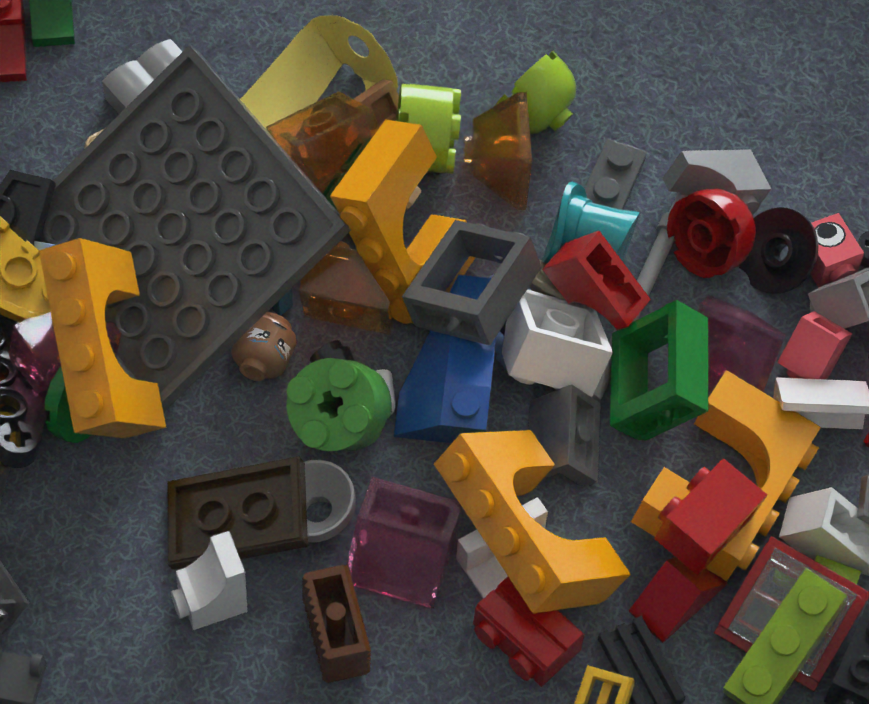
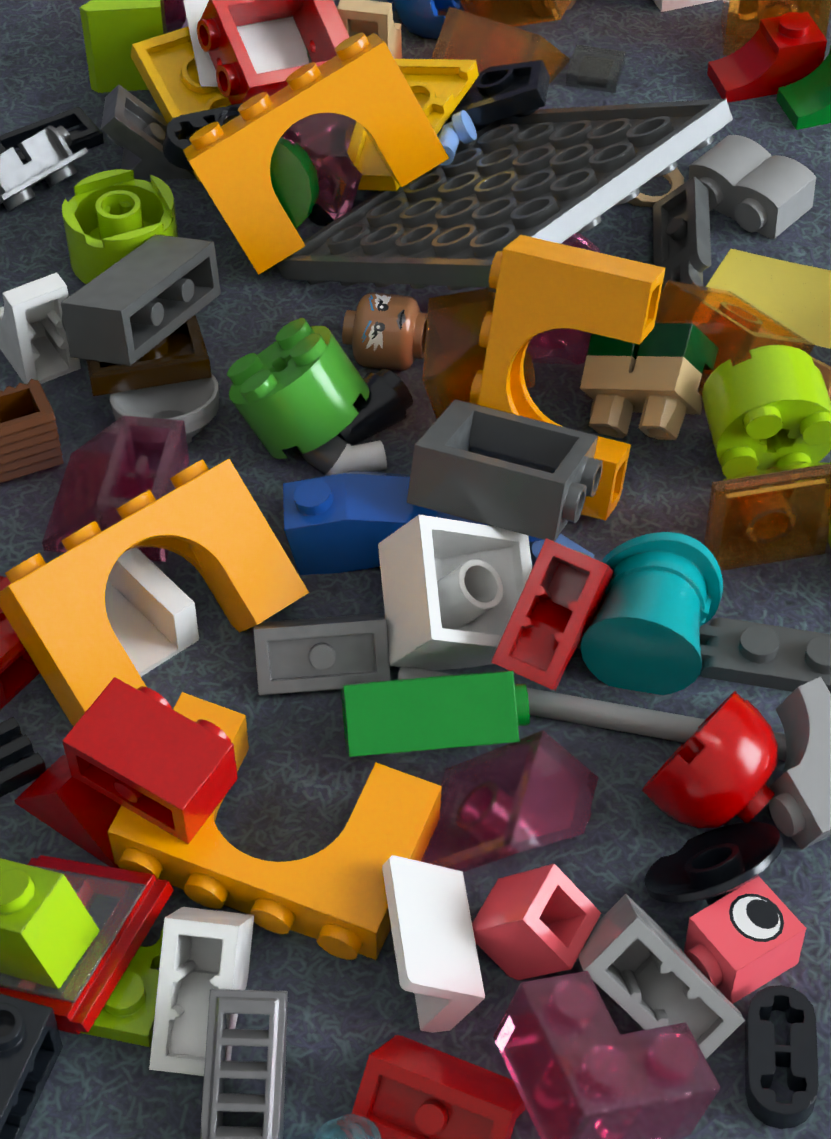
camera: 85 degrees right, 10 degrees down
none -> dark grey brick [61,234,221,366]
none -> lime brick [62,169,178,284]

